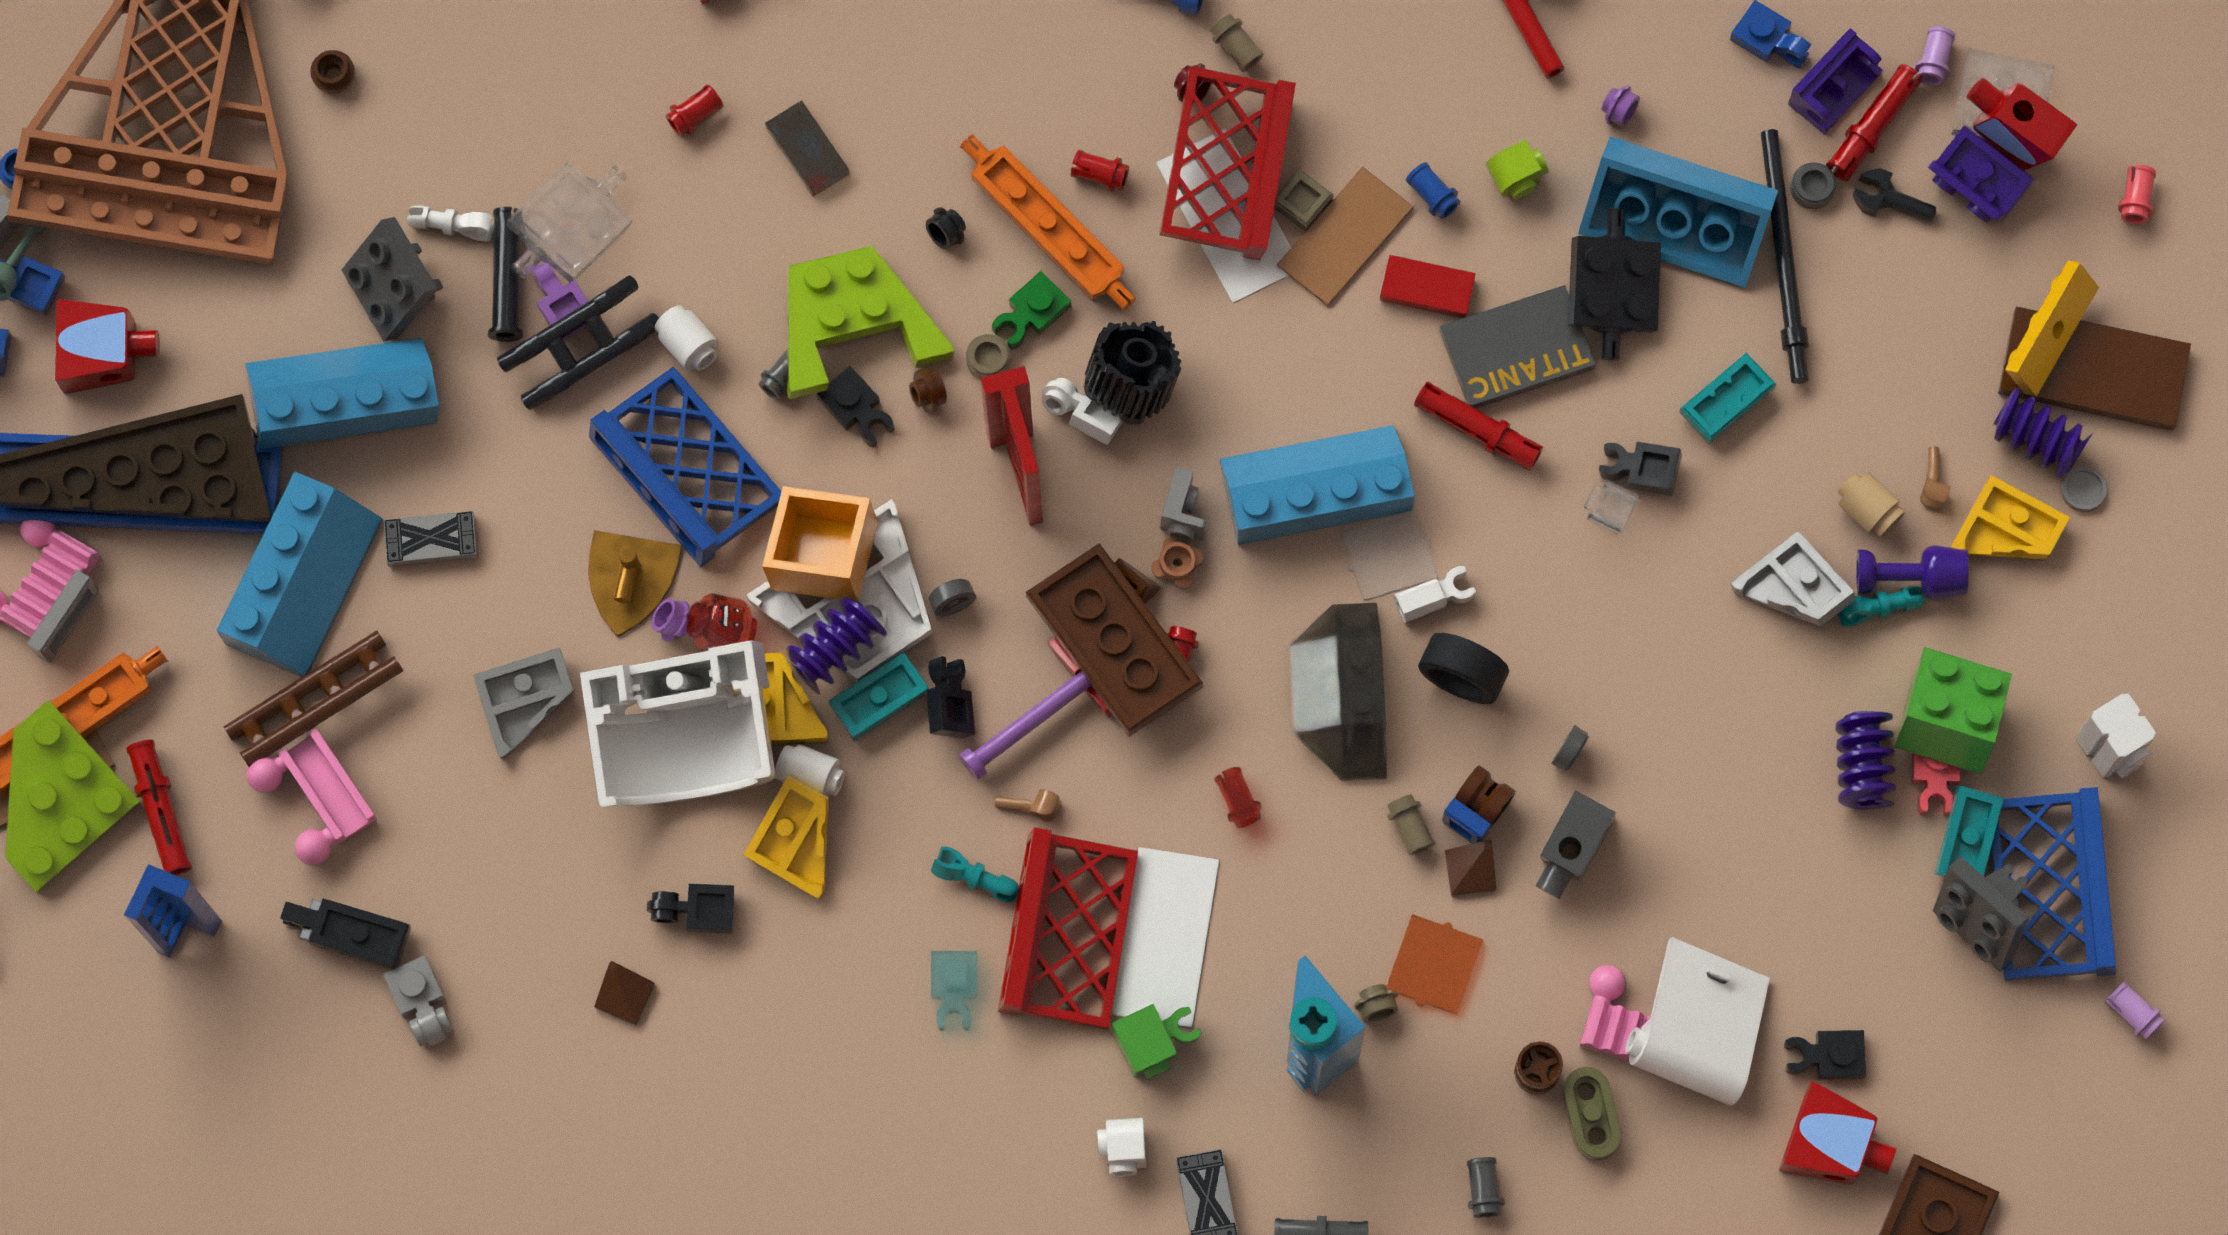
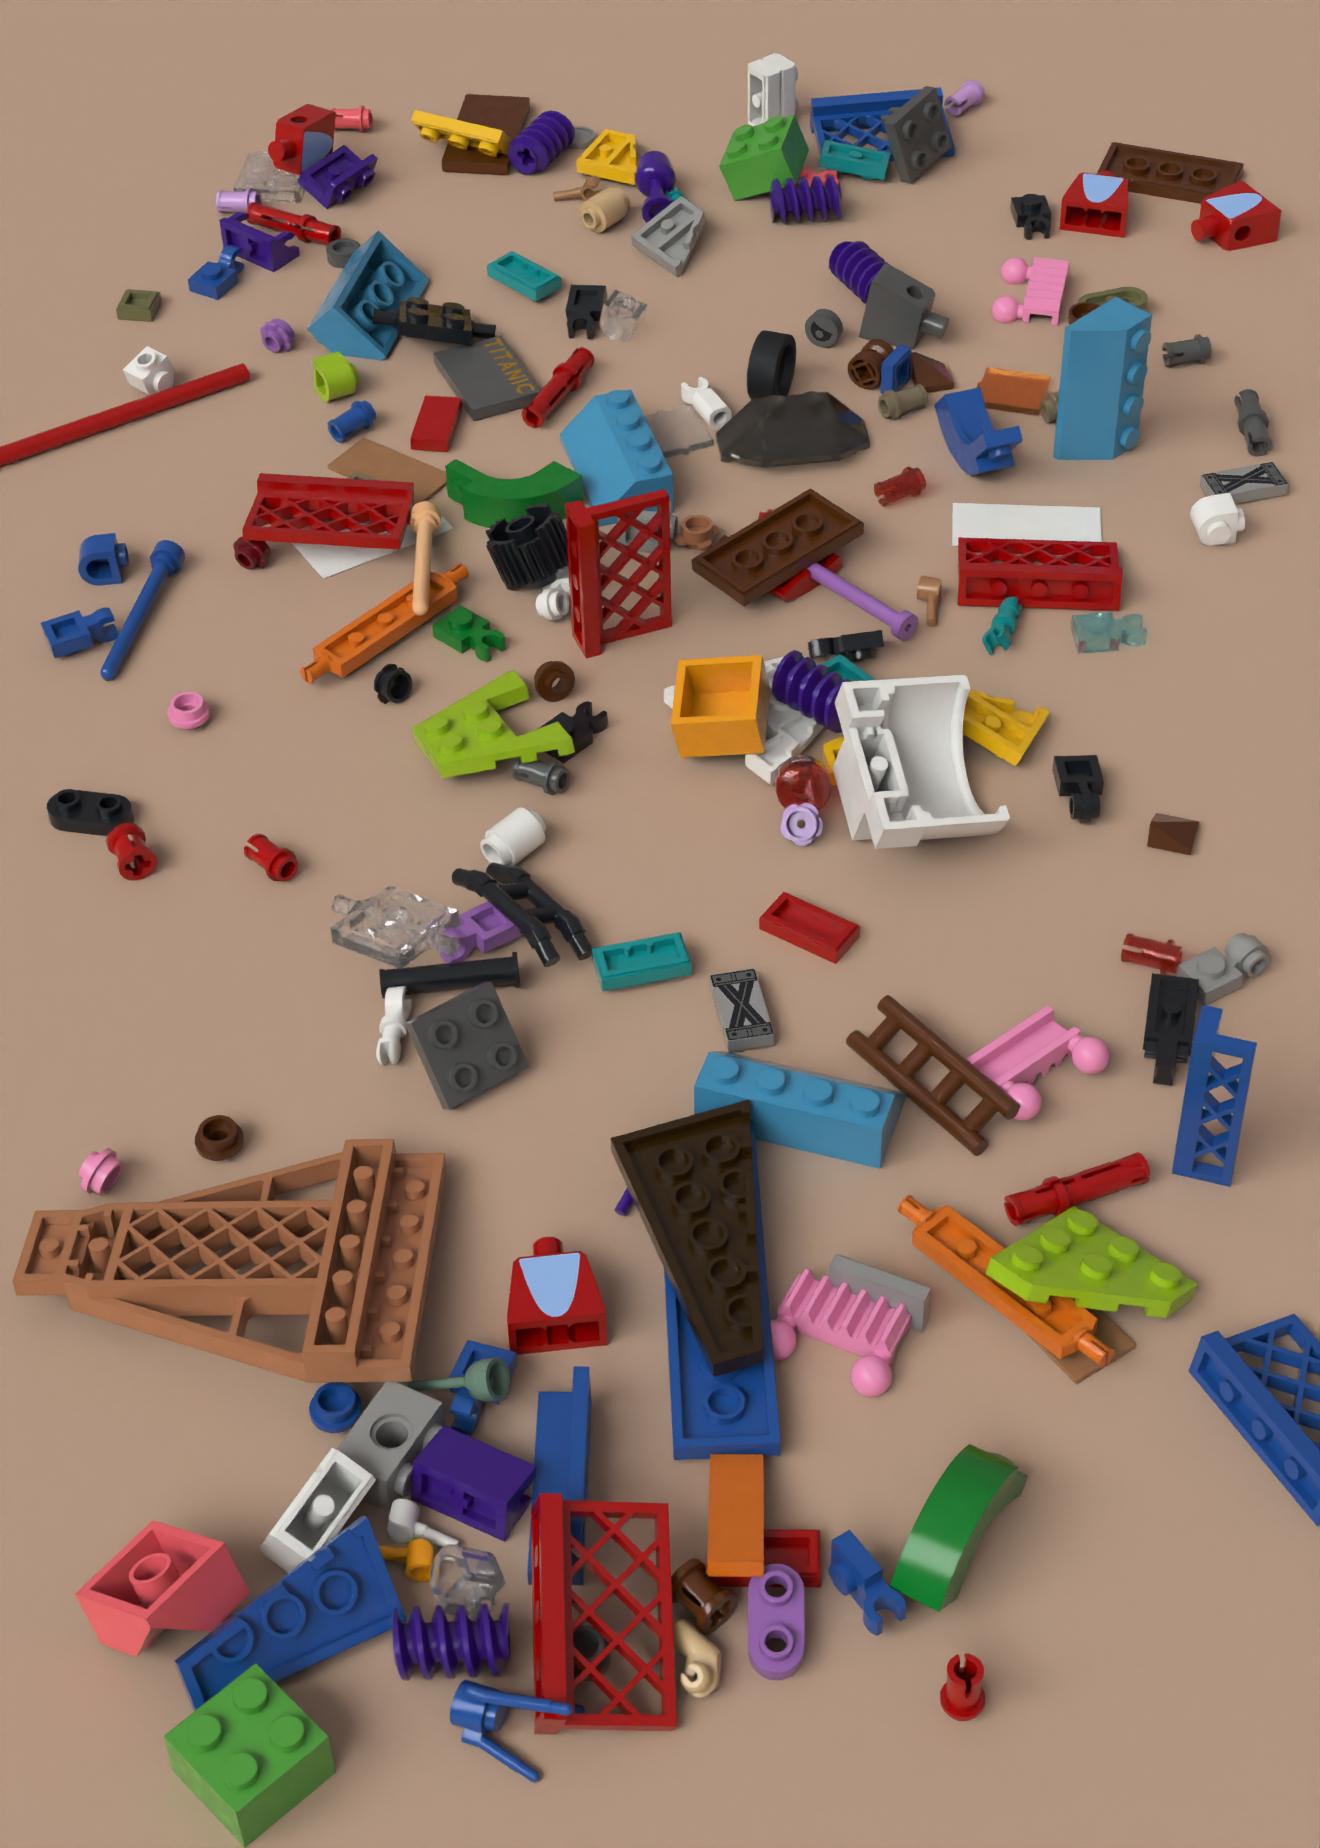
camera: 95 degrees left, 30 degrees down
dark azure slope [245,338,439,449] -> none
light grey wing [473,647,574,759] -> none
pearl gold shield [588,530,682,637] -> none
blue fence [589,367,782,567] -> none
clear smoke tile [765,100,850,197] -> none
dark grey tile [929,579,976,617] -> none
dark tan tile [966,334,1011,380] -> none
red pin [1070,150,1129,192] -> none
bright green brick [1110,1004,1202,1080] -> none
dark tan pin [1211,14,1264,72] -> none
teal wheel [1289,997,1337,1051] -> none
white door [1625,937,1770,1106] -> none
black bar [1761,129,1809,384] -> none
black bar [1853,168,1936,222] -> none
none -> bright pink plate [167,692,210,730]
none -> light nougat piece [410,501,441,616]
none -> green arch [445,459,584,528]
none -> teal plate [592,932,692,992]
none -> red tile [759,891,860,964]
none -> dark purple piece [829,241,890,304]
none -> blue arch [934,387,1023,475]
none -> clear red pin [1121,933,1183,975]

